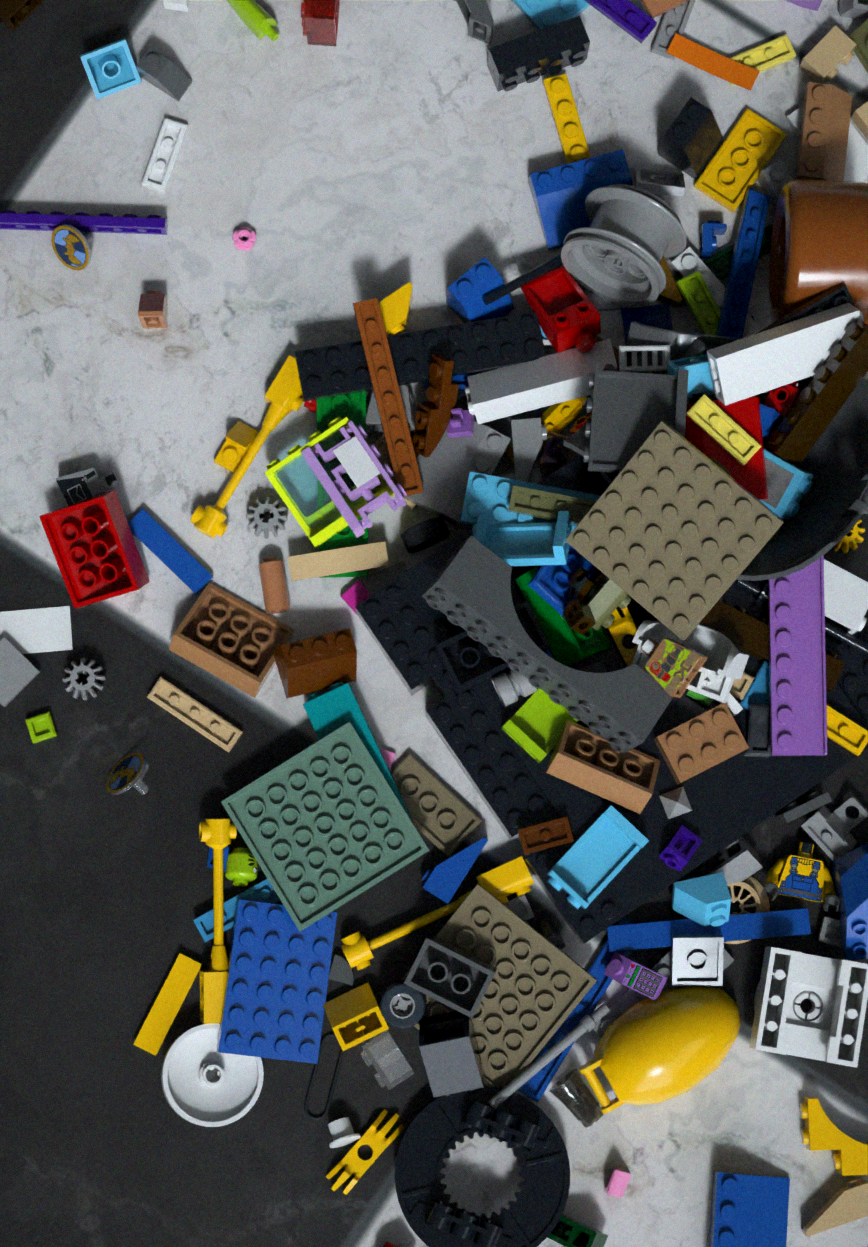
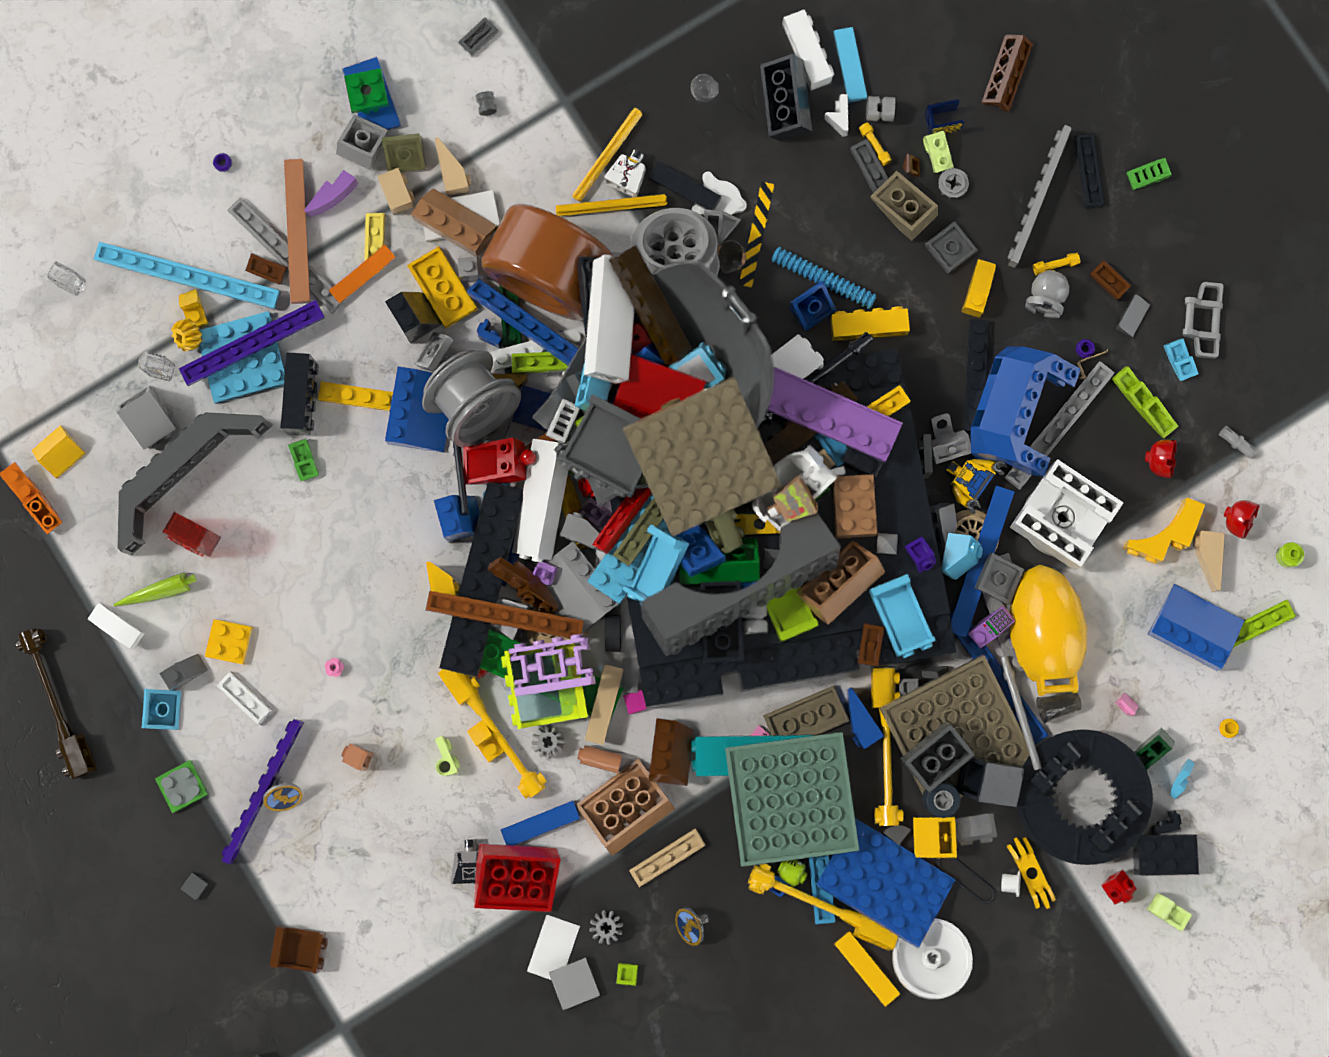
camera: 60 degrees left, 0 degrees up
white sticker [333,436,380,488] -> none
dark brown piece [562,567,596,636] -> none
light yellow tile [686,394,762,466] -> none
none -> light grey piece [155,760,209,813]
none -> yellow plate [205,619,252,665]
none -> bright green slope [288,438,319,481]
none -> yellowish green plate [435,736,460,776]
none -> red plate [592,487,652,555]

